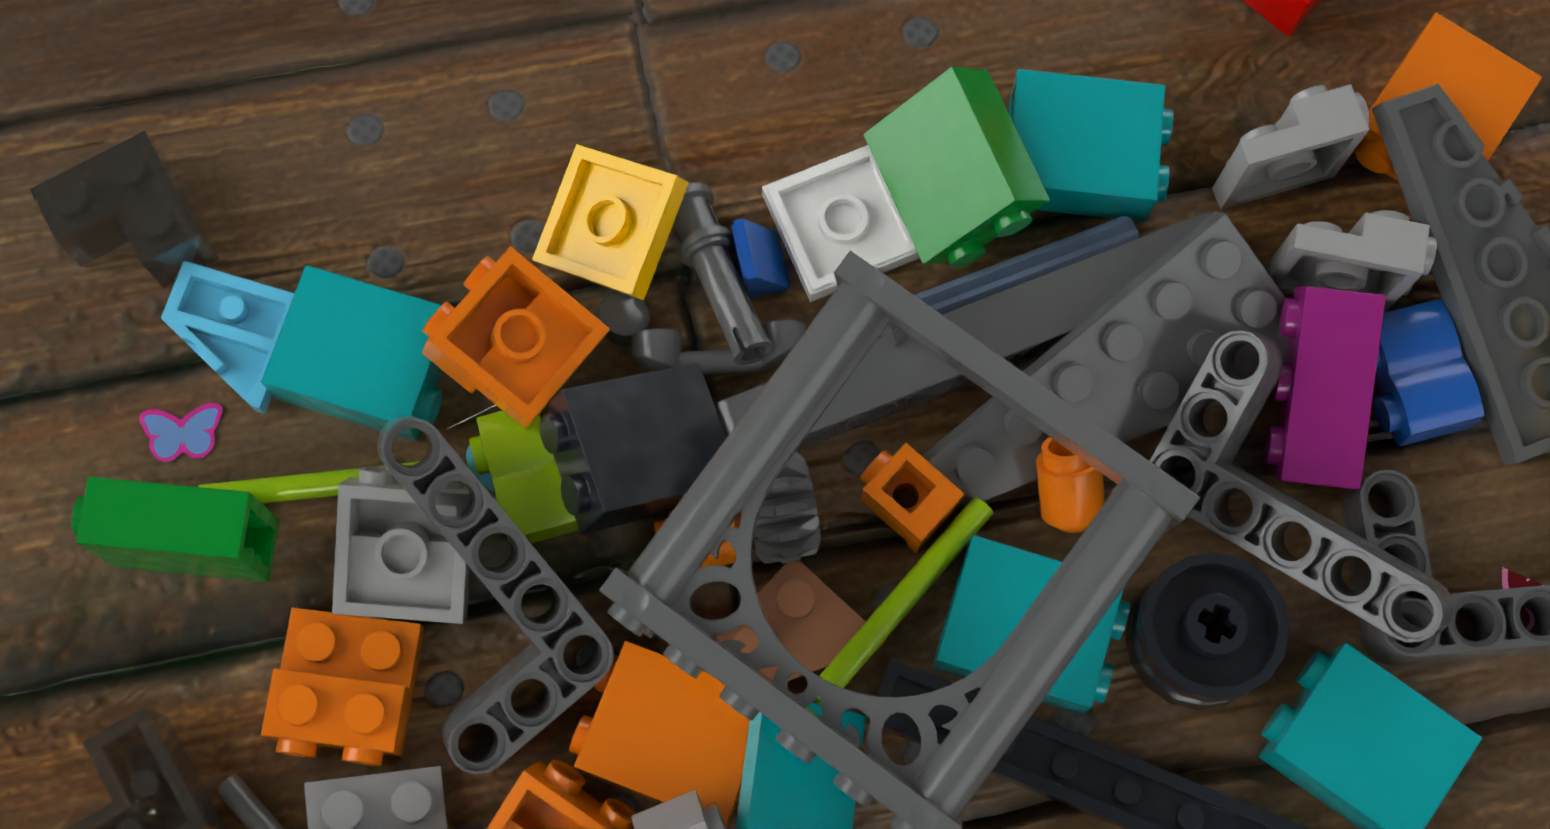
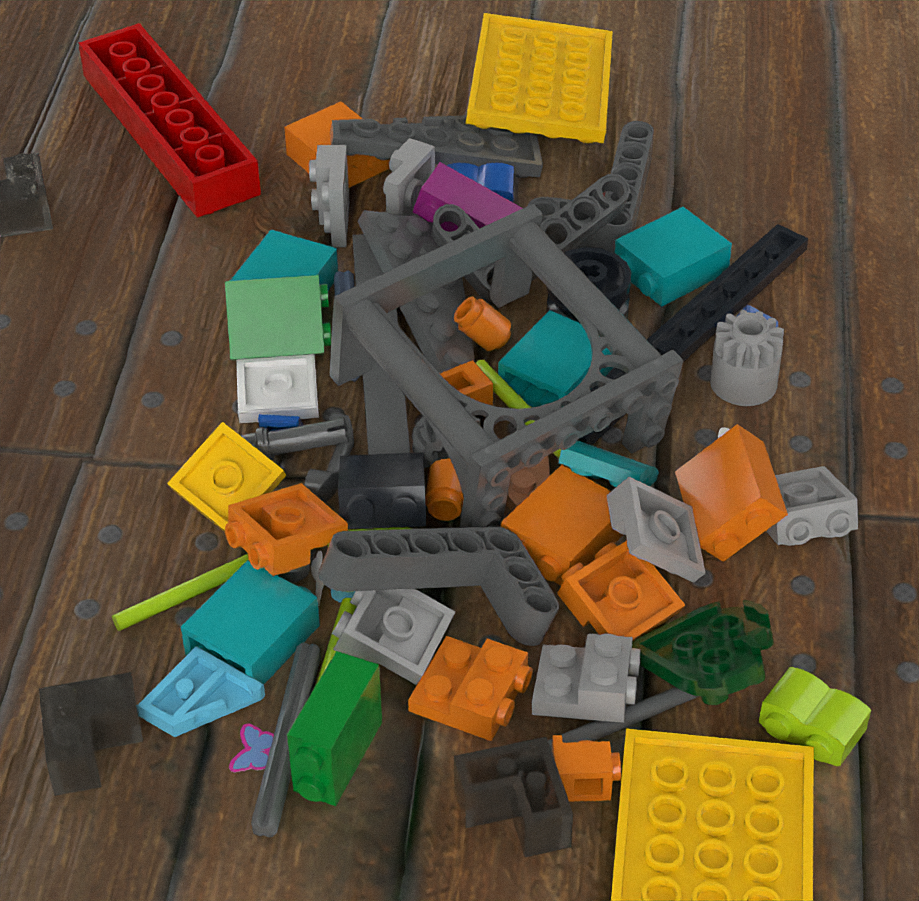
camera: 70 degrees left, 30 degrees down
none -> lime bar [112,554,249,631]
none -> dark grey axle [251,642,321,838]

